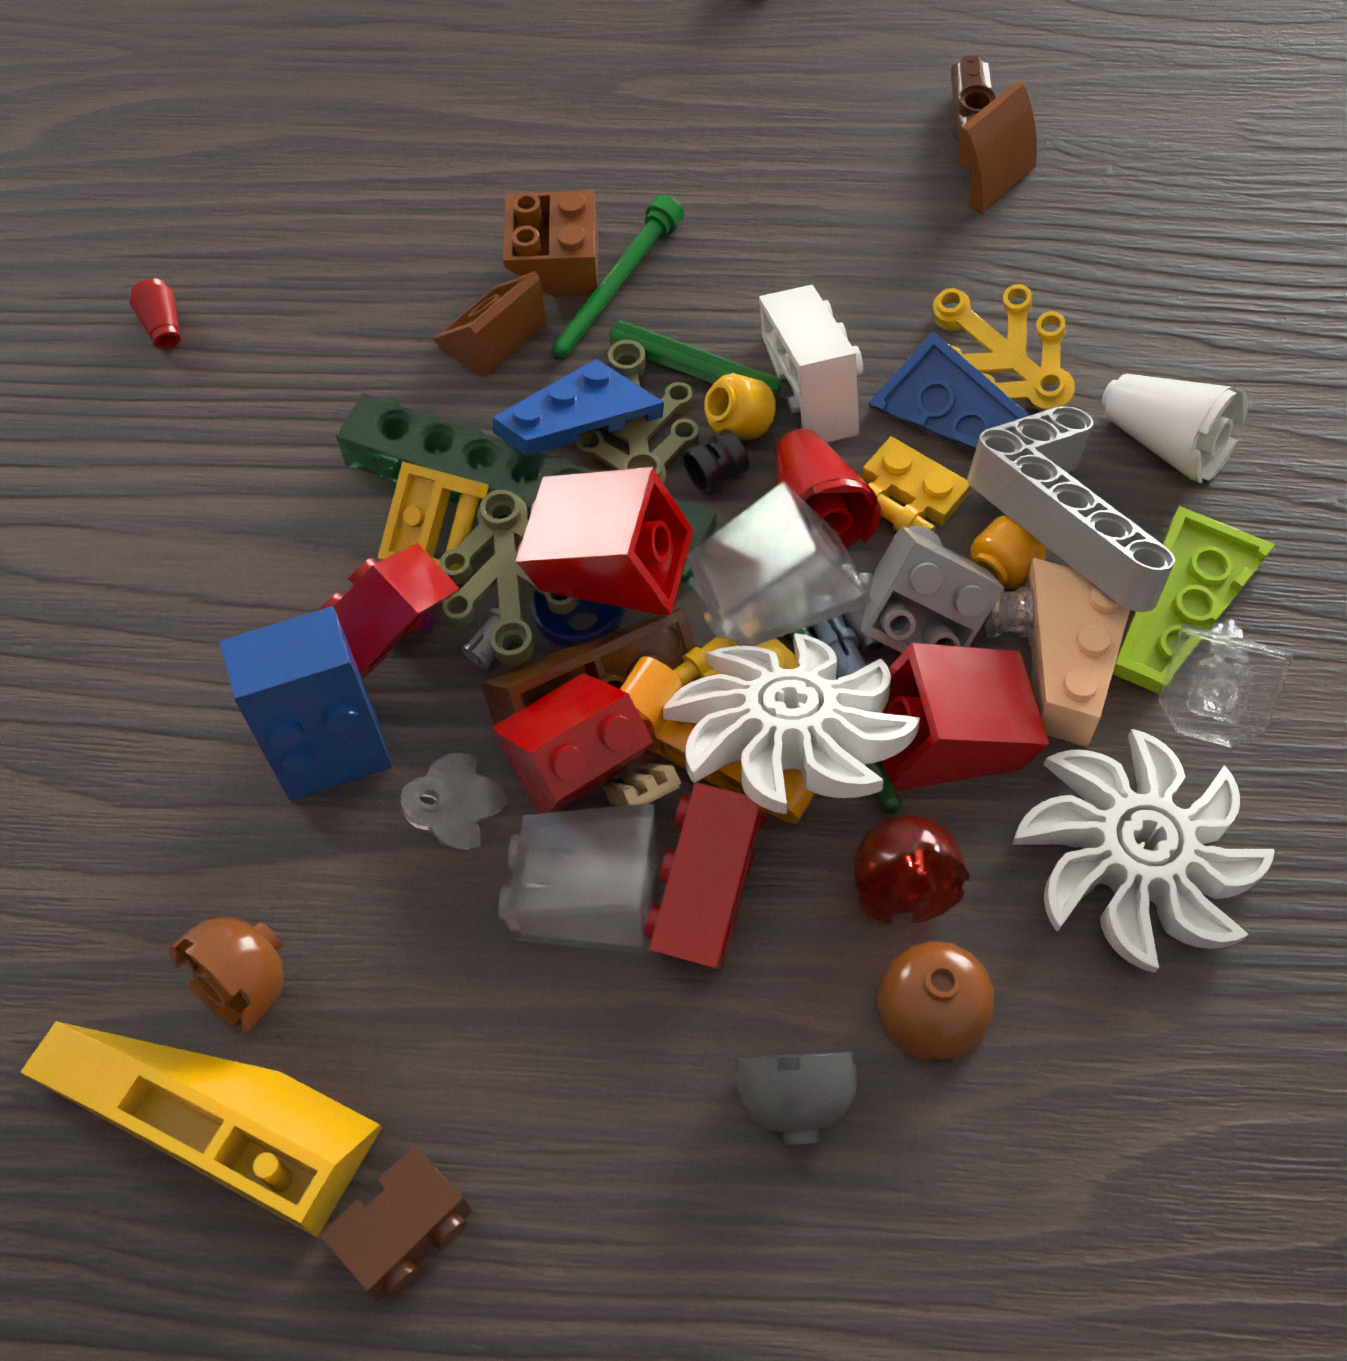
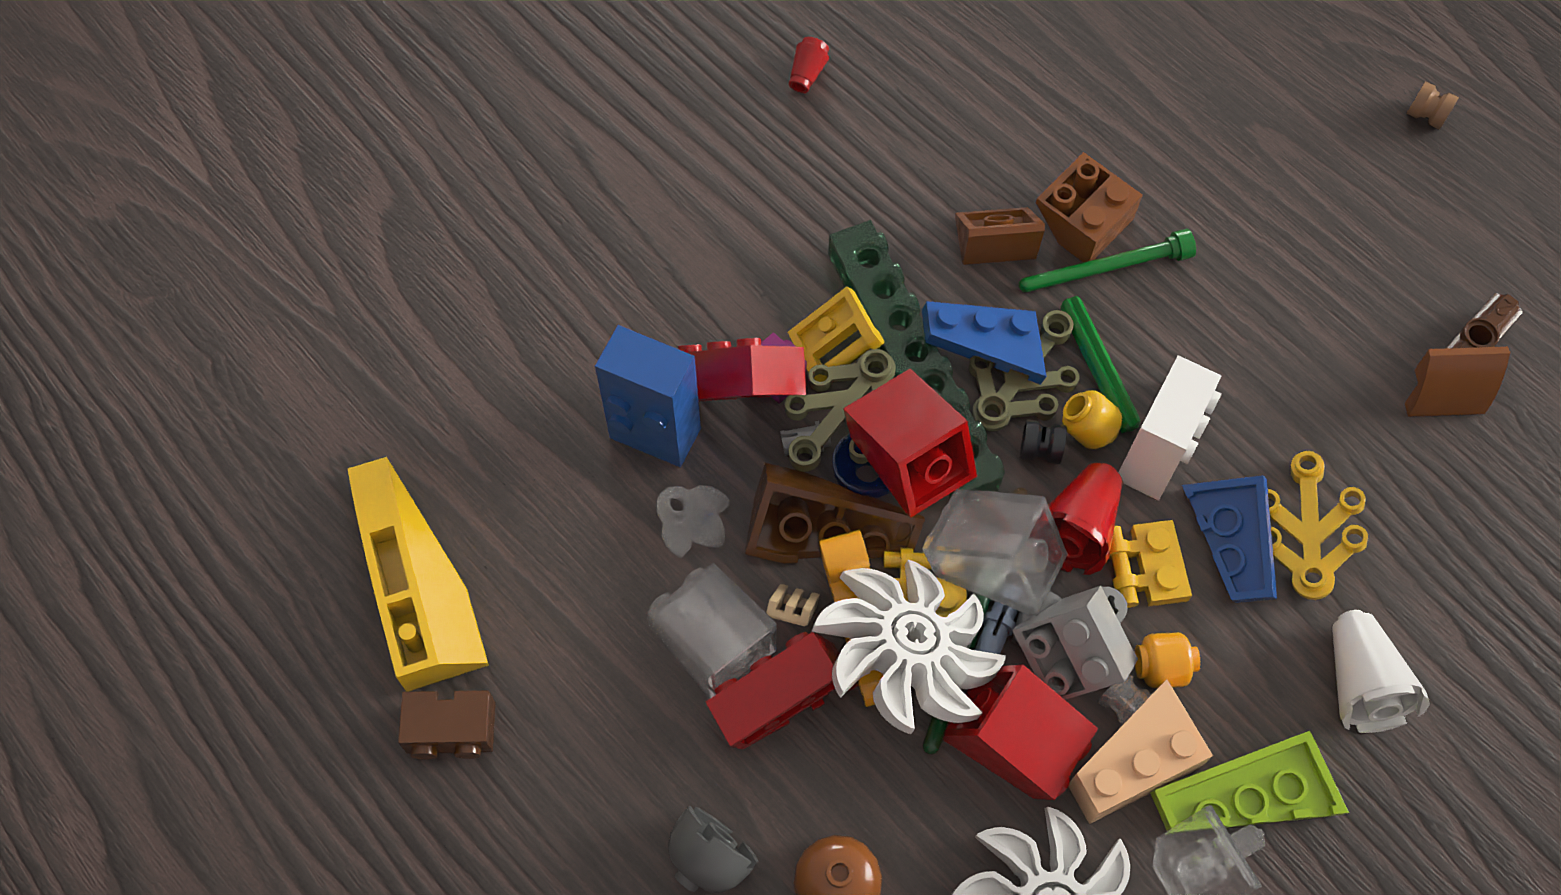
camera: 40 degrees right, 5 degrees up
dark orange cylinder [168,916,285,1033] -> none
red slope [491,673,653,821] -> none
clear red cylinder [853,815,970,923] -> none
light grey beam [967,406,1175,612] -> none

